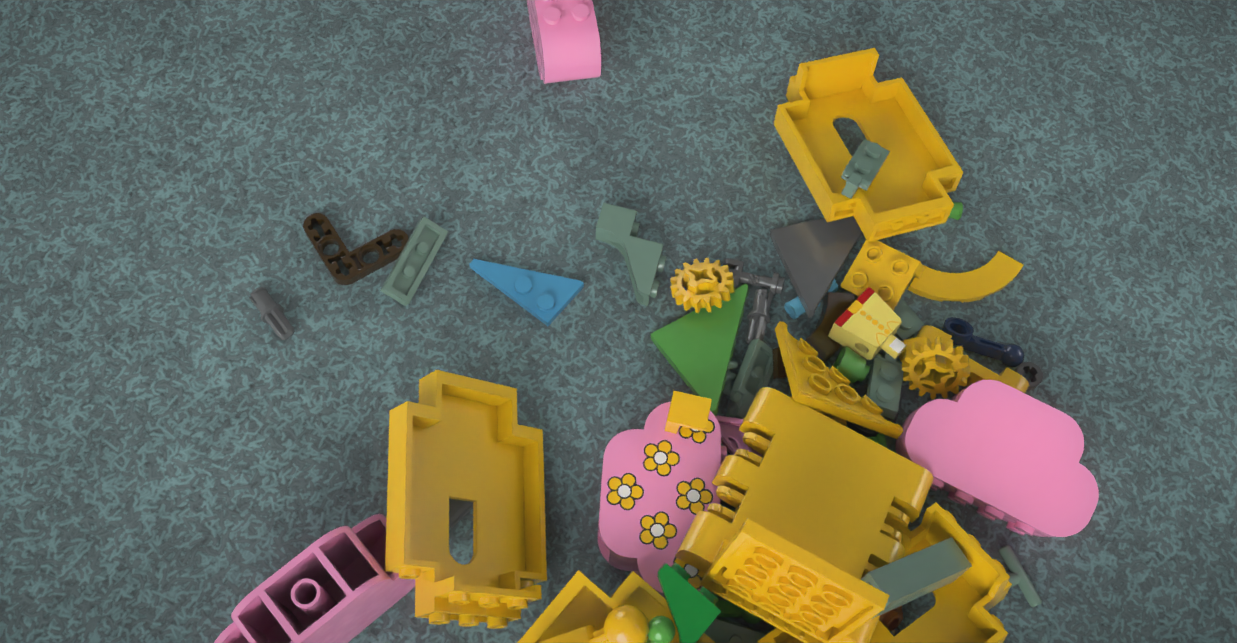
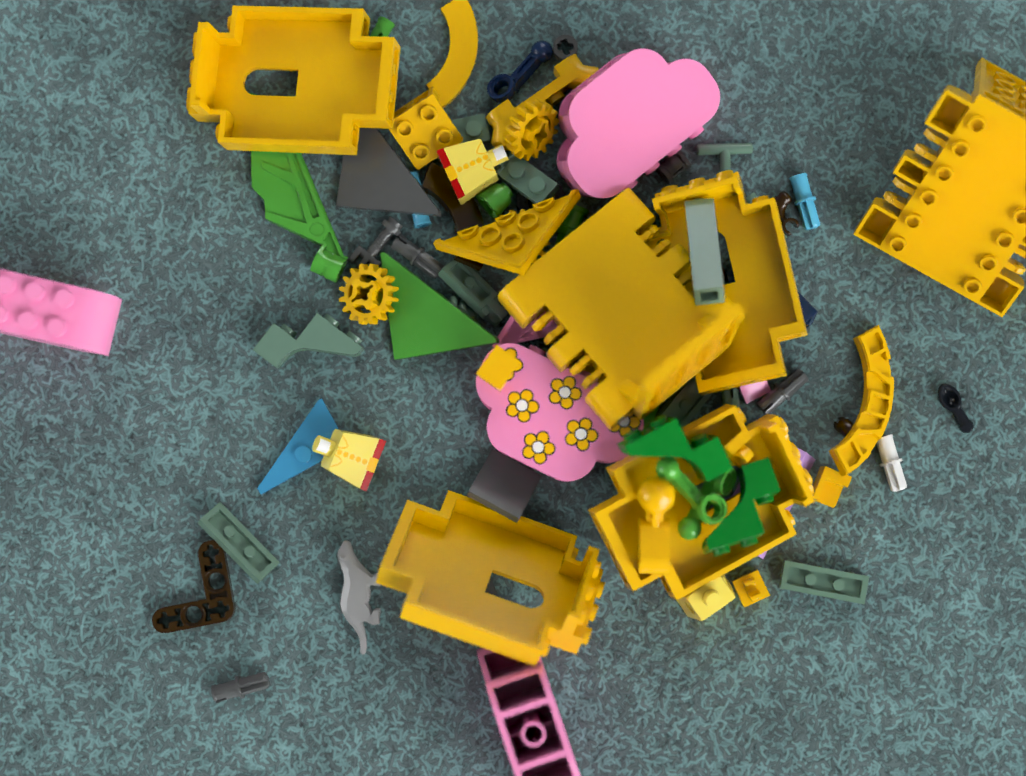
camera: 65 degrees left, 20 degrees up
sand green hinge [841,139,890,199] -> none
none -> bright green wing [249,93,348,283]
none -> light yellow torso [312,429,386,492]
none -> light grey animal [337,540,381,655]
none -> dark grey tile [467,449,542,523]
none -> dark grey bush [655,150,691,185]

